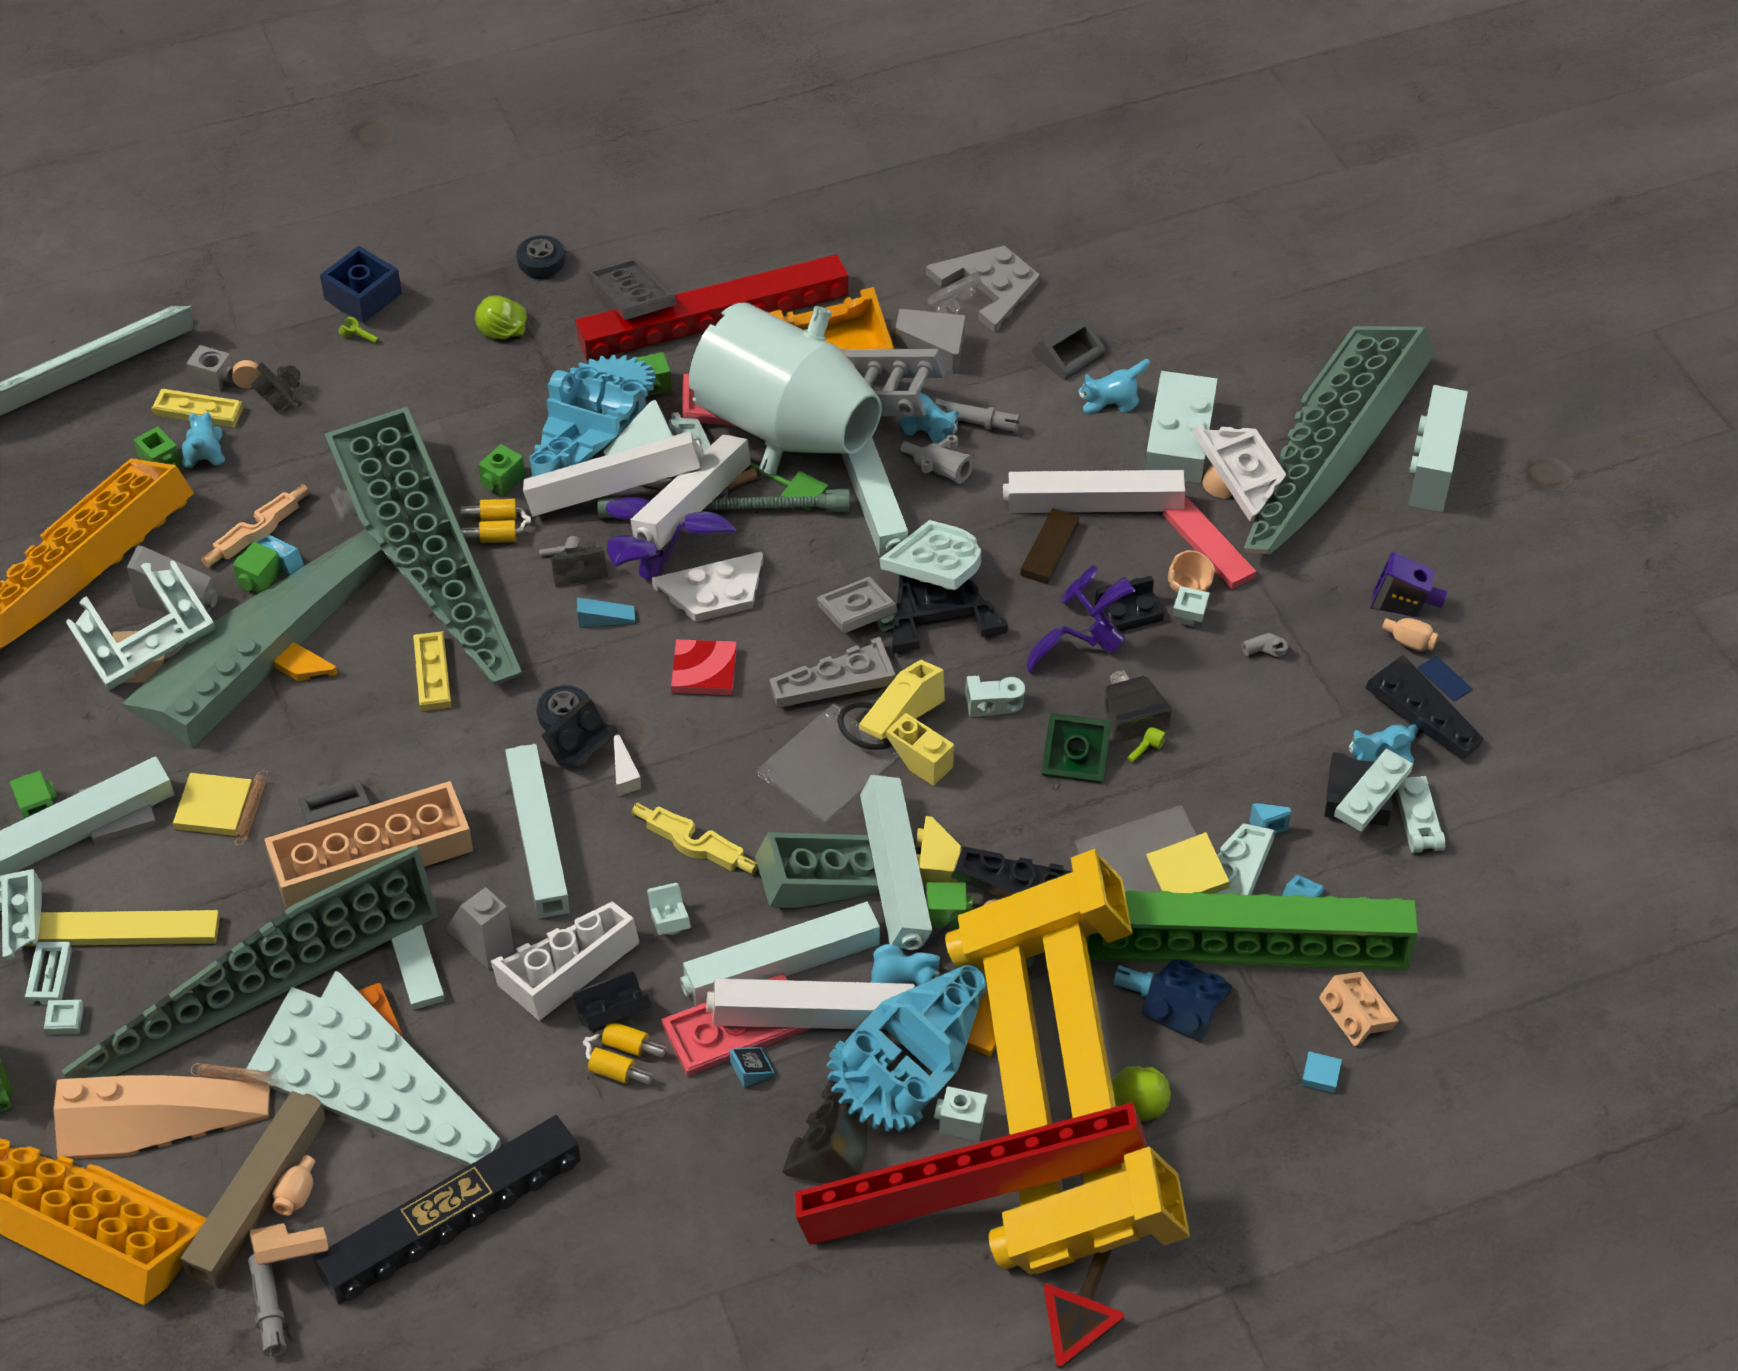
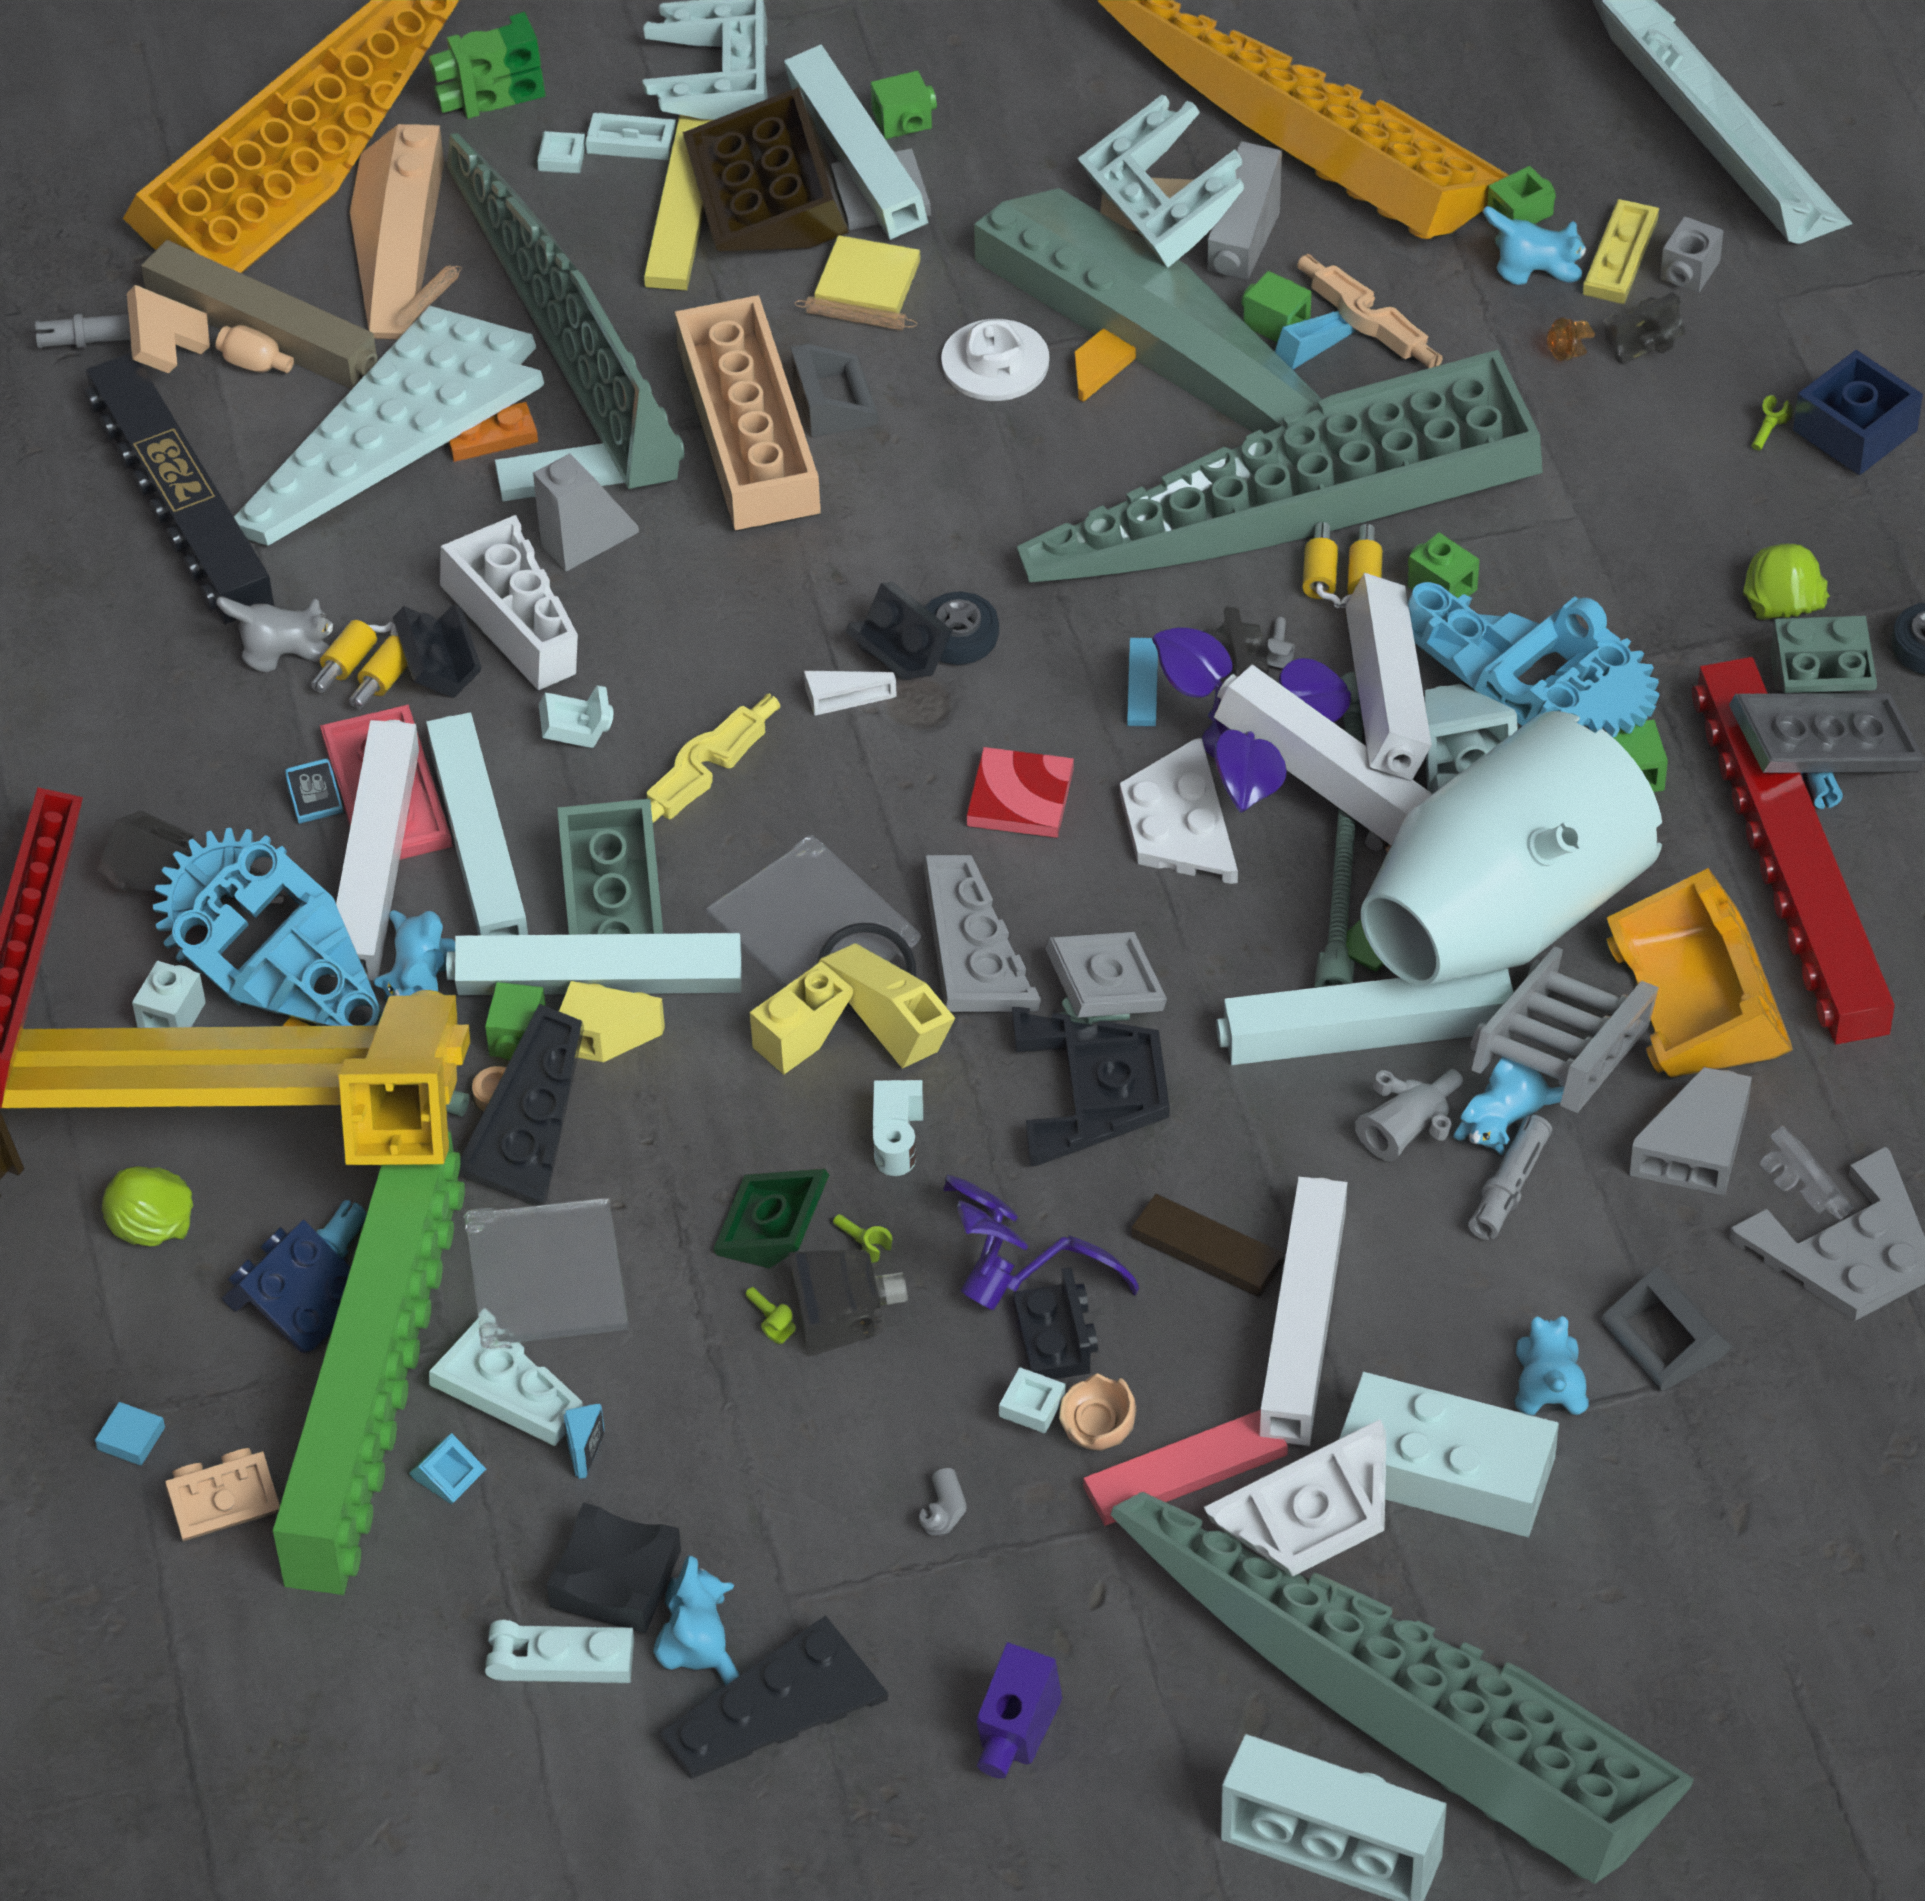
camera: 100 degrees right, 0 degrees up
light nougat tile [232,360,261,389] -> none
light yellow tile [413,631,452,711] -> none
light aqua brick [505,744,570,919] -> none
light aqua plate [880,520,981,590] -> none
dark blue sticker [914,919,954,954] -> none
light yellow tile [1146,832,1230,894] -> none
light aqua plate [1334,749,1413,832] -> none
light nougat plant [1382,618,1439,652] -> none
dark blue sticker [1418,656,1472,701] -> none
none -> light grey animal [216,597,333,672]
none -> dark brown slope [682,87,849,251]
none -> lime hand [833,1214,893,1263]
none -> white piece [941,319,1049,401]
none -> clear orange plate [1547,317,1595,361]
none -> sand green slope [1770,616,1877,693]

